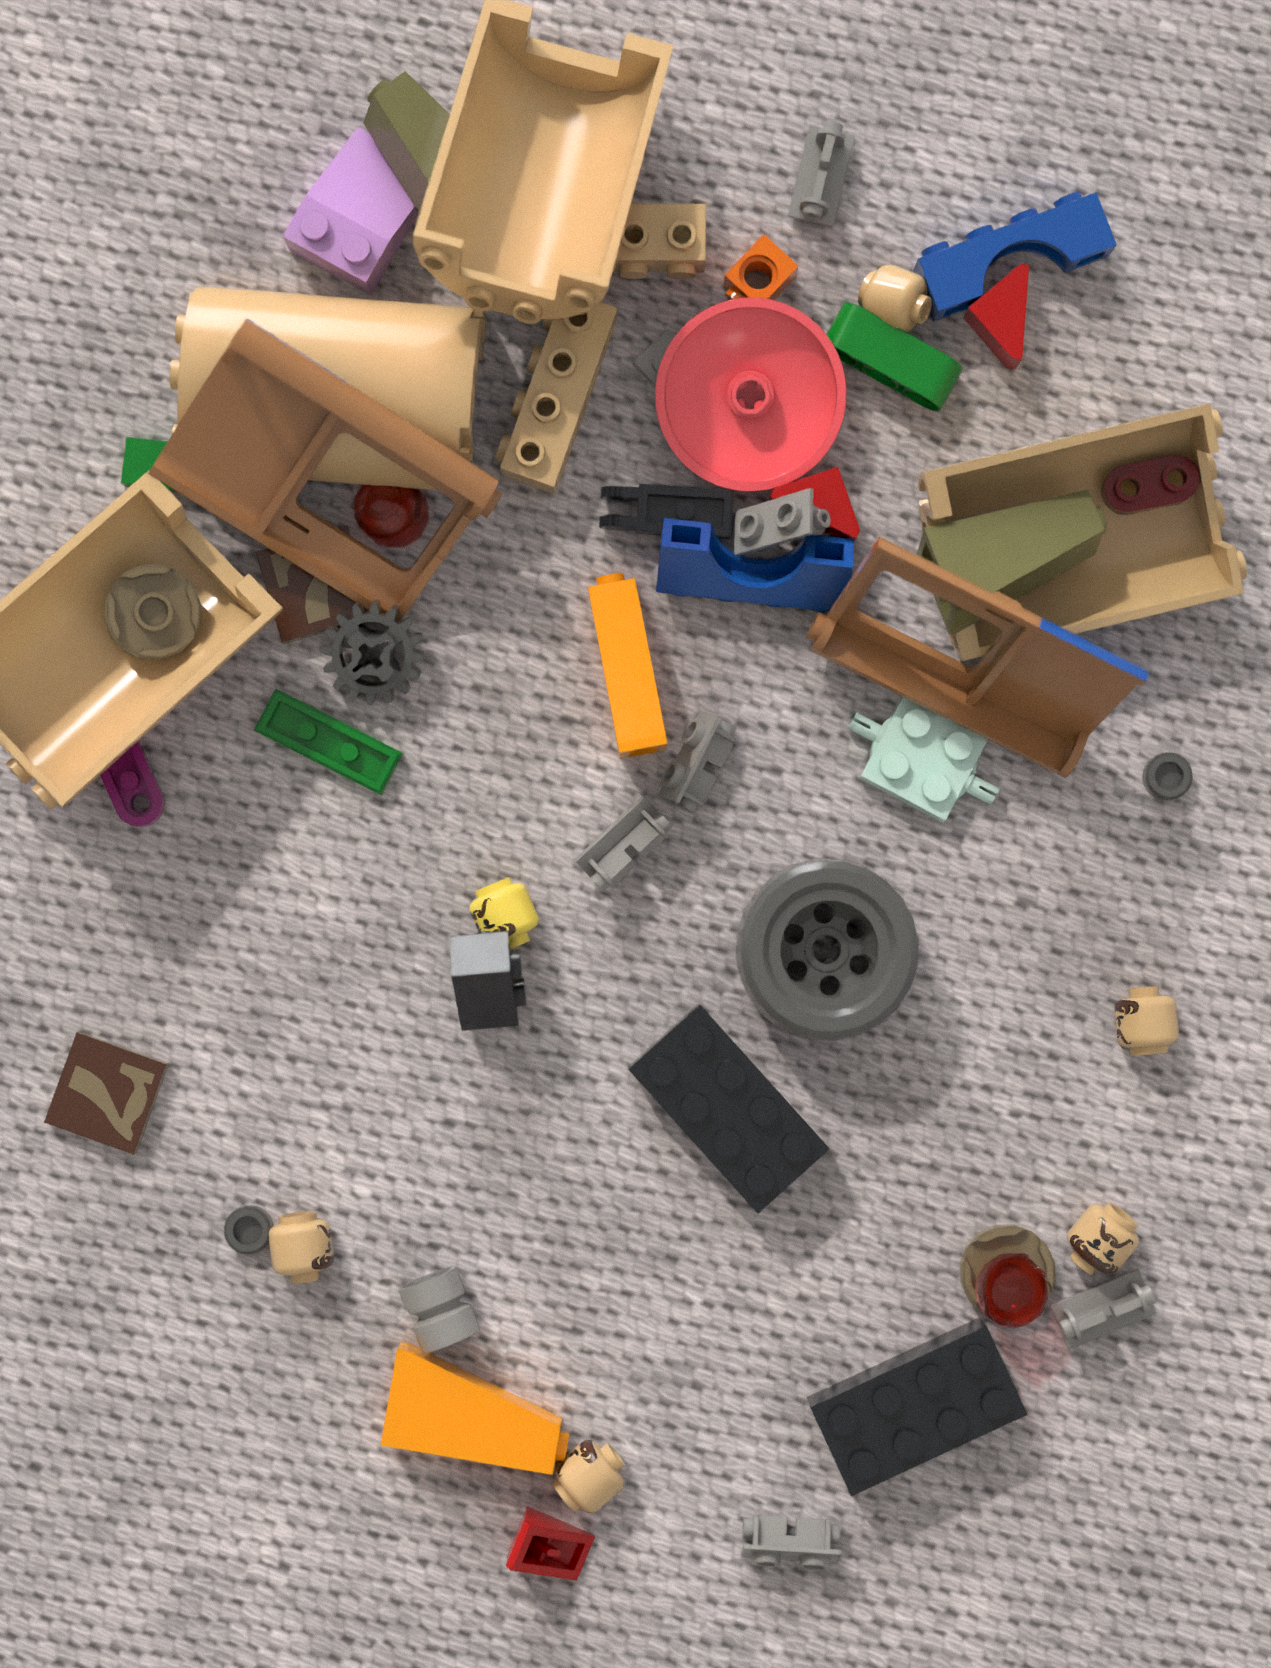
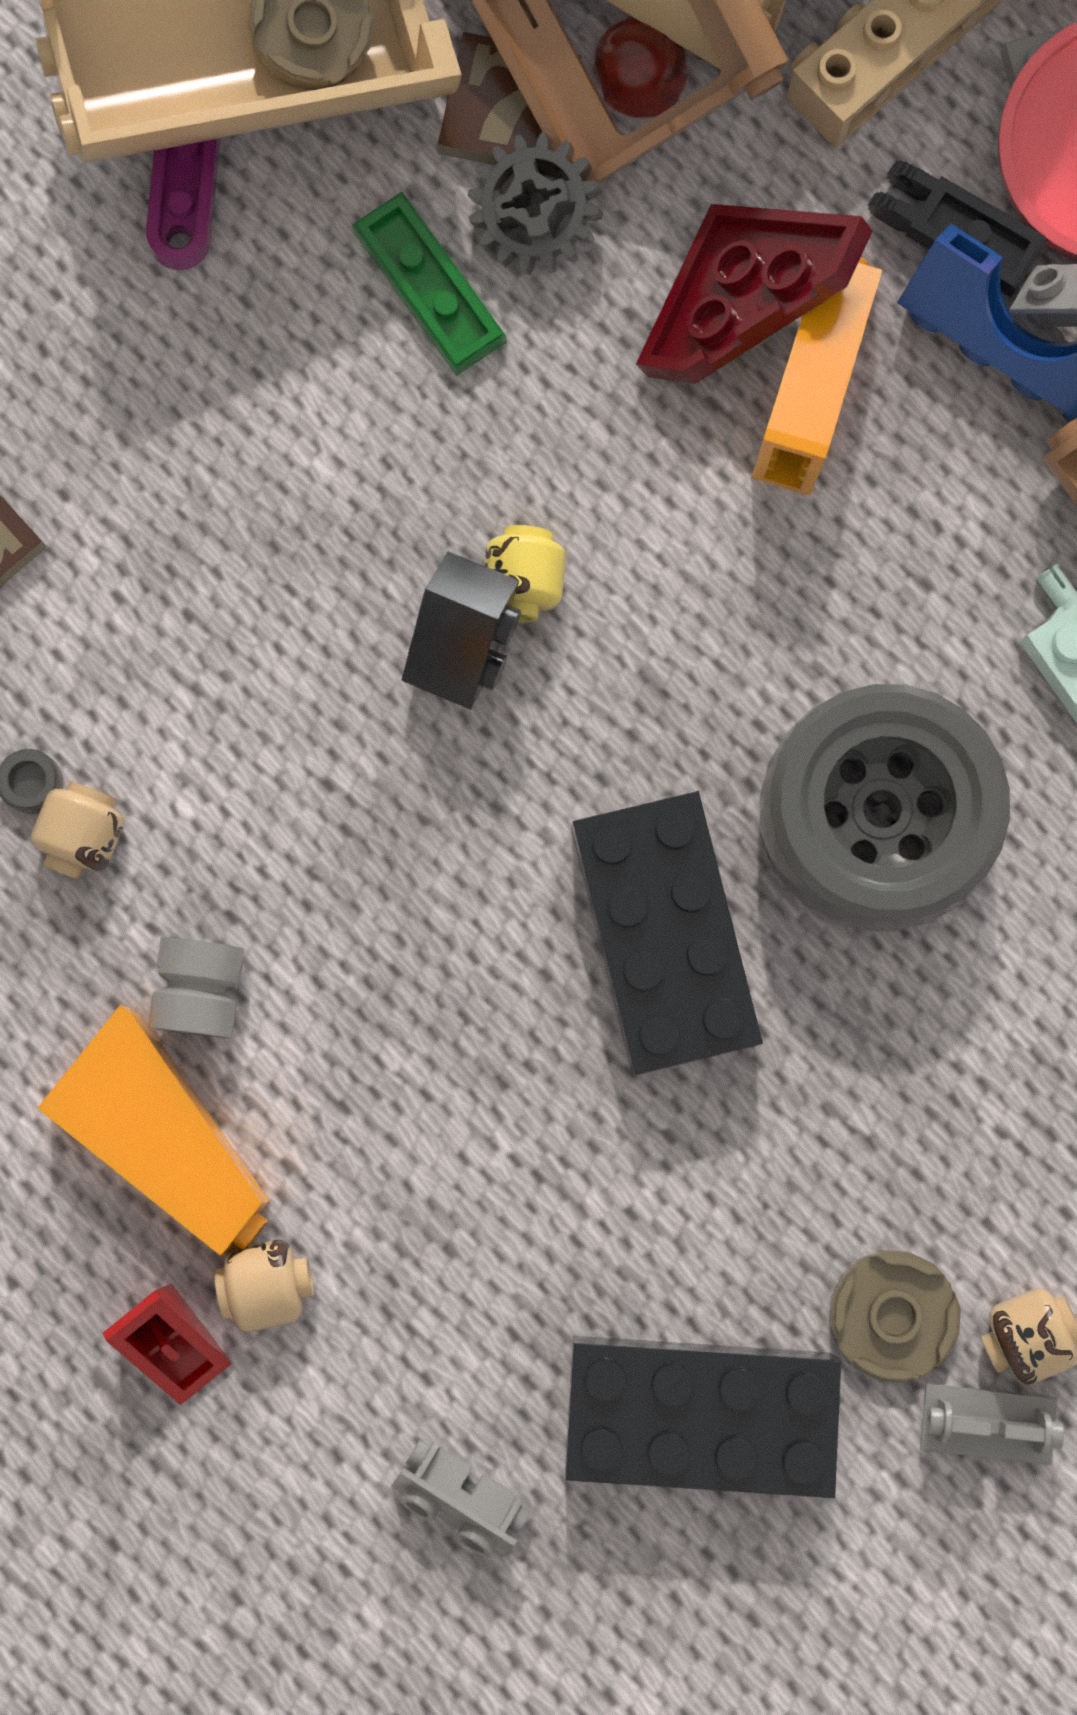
camera: 30 degrees right, 5 degrees down
light grey hinge [574,795,673,892] -> none
light grey hinge [658,711,736,813] -> none
clear red hair [975,1253,1048,1328] -> none
none -> dark red plate [636,204,873,384]

